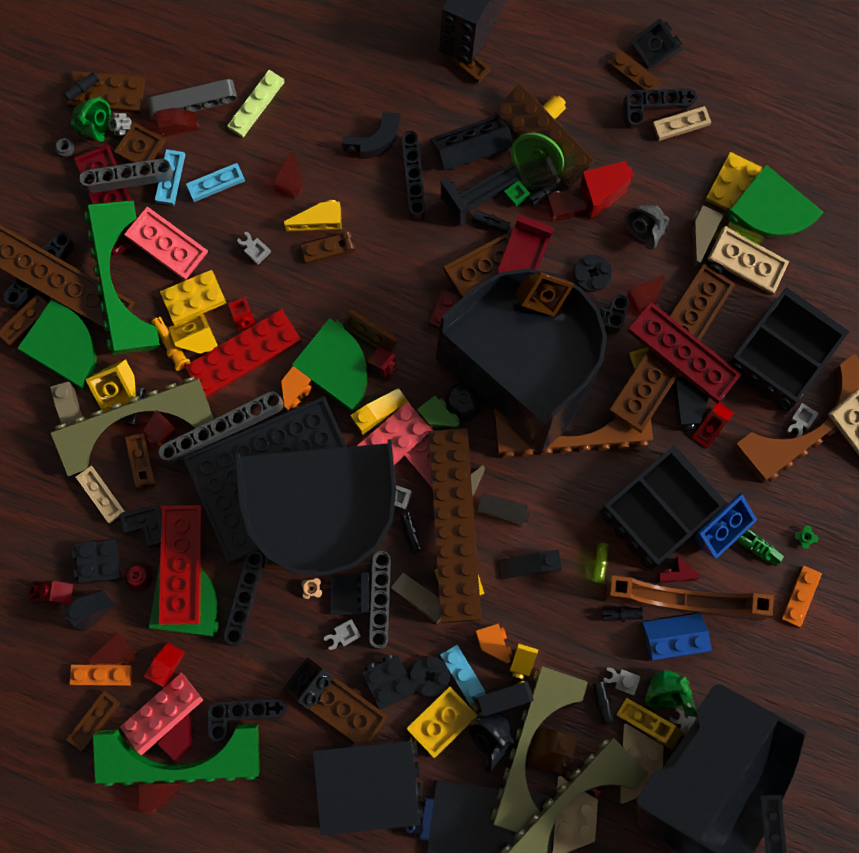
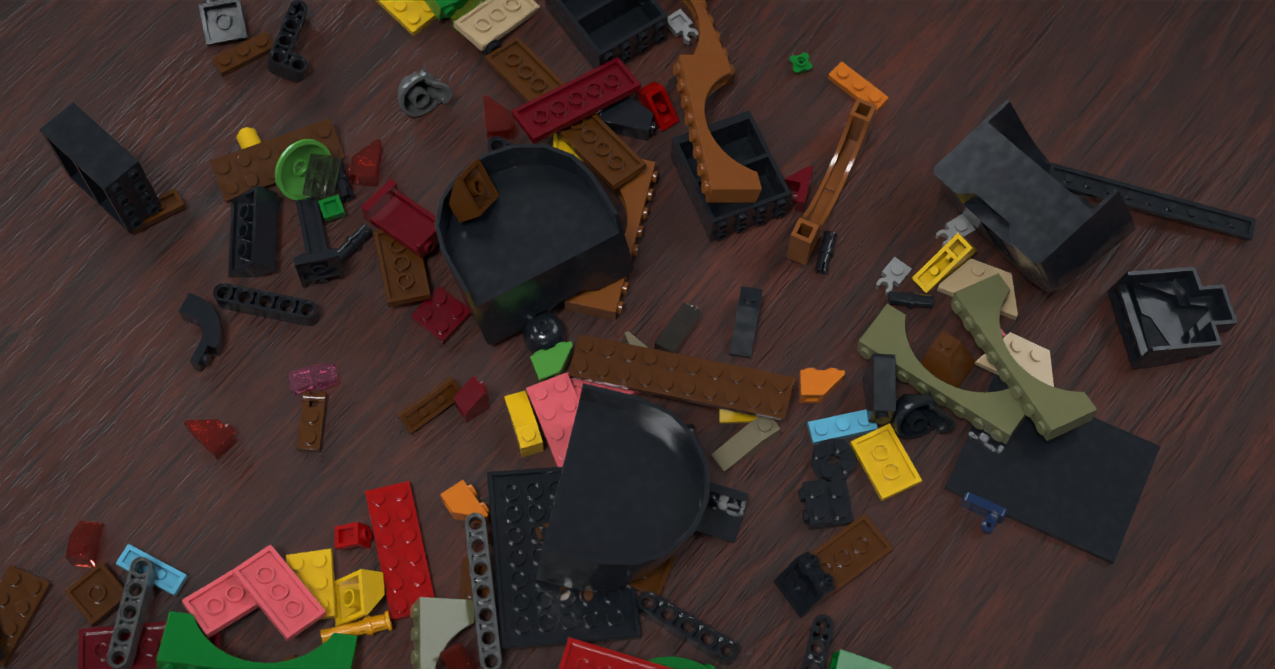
camera: 75 degrees left, 10 degrees down
green head [71,96,112,142] -> none
light grey gear [108,113,132,135] -> none
dark grey beam [147,79,237,120] -> none
medium azure plate [186,163,245,202] -> none
yellowish green plate [227,70,284,138] -> none
light grey plate [237,232,271,265] -> none
yellow slope [284,200,342,231] -> none
green brick [292,318,367,414] -> none
light nougat plate [301,578,322,599] -> none
black container [313,736,424,835] -> none
light grey plate [324,619,361,650] -> none
dark grey beam [369,551,391,650] -> none
yellow slope [509,644,538,680] -> none
black plate [574,254,612,293] -> none
red slope [580,161,633,219] -> none
clear neon green pin [592,543,610,583] -> none
blue slope [642,613,712,662] -> none
green head [645,670,697,717] -> none
tan plate [653,106,711,141] -> none
dark tan slope [692,206,723,268] -> none
blue slope [694,493,757,559] -> none
green hinge [736,529,784,566] -> none
none -> coral plate [232,544,326,642]
none -> clear pink slope [288,362,338,395]
none -> dark orange arch [673,55,762,203]

